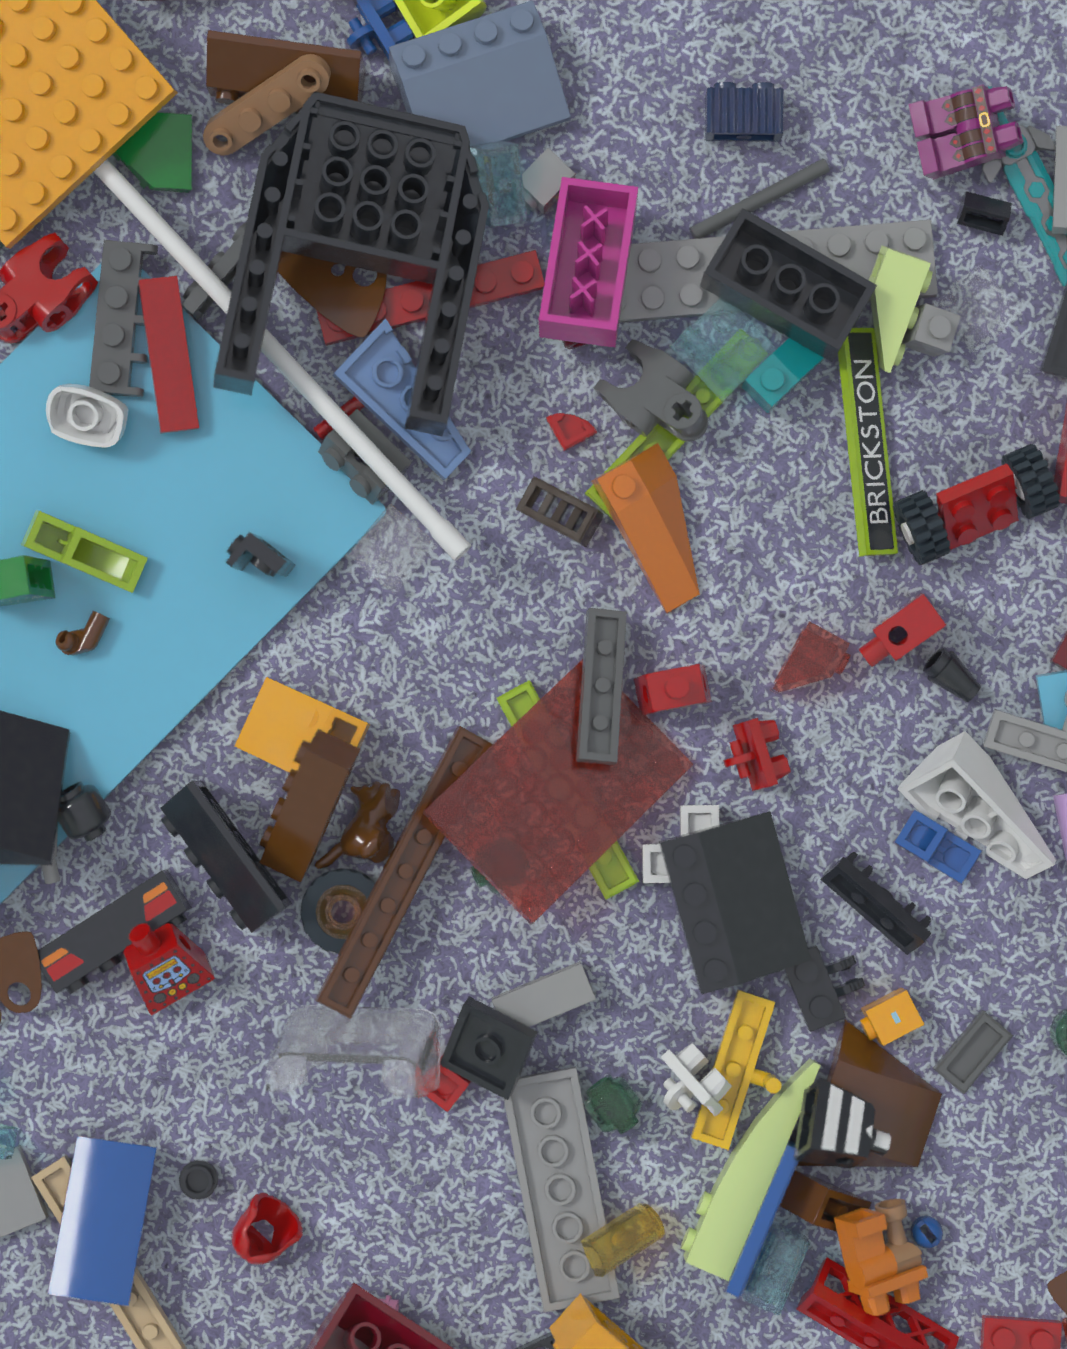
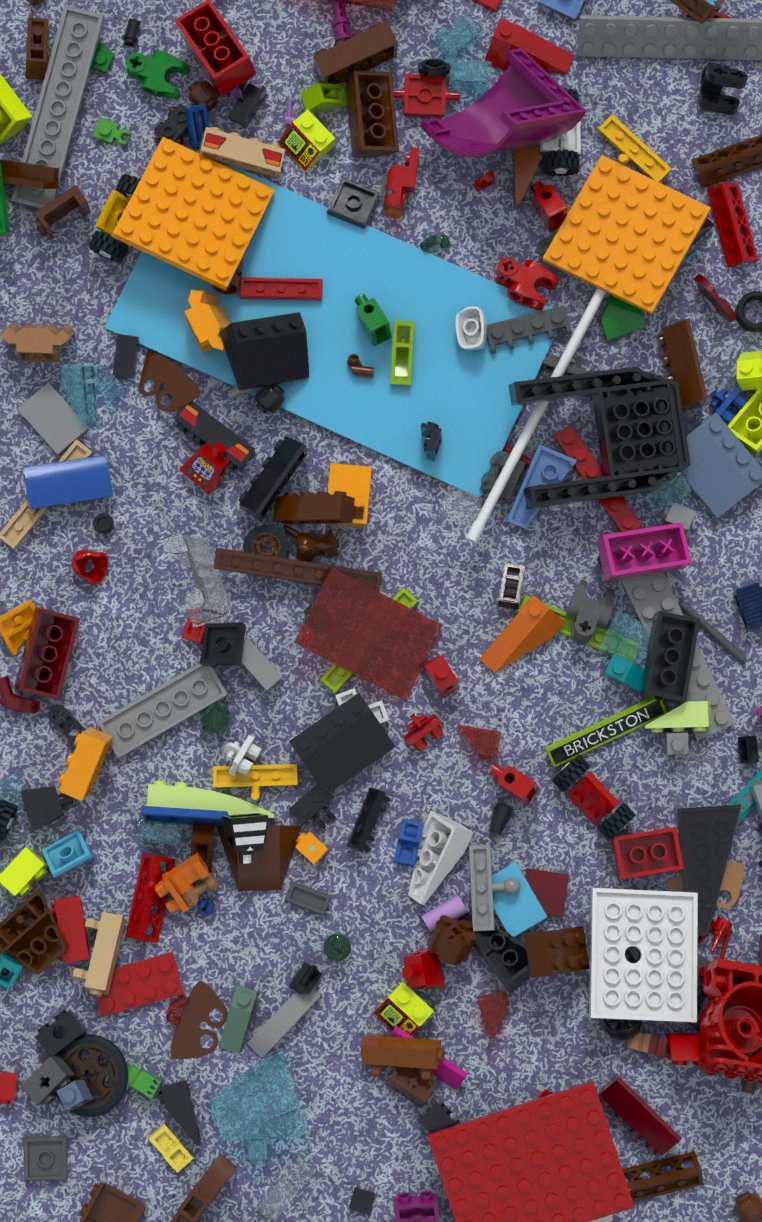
camera: 70 degrees right, 5 degrees down
red tile [138,276,199,434] -> none
medium nougat plate [203,54,331,155] -> none
reddish brown piece [278,251,387,338] -> none
red tile [546,413,597,452] -> none
dark grey plate [576,608,627,765] -> none
clear yellow brick [580,1203,665,1277] -> none

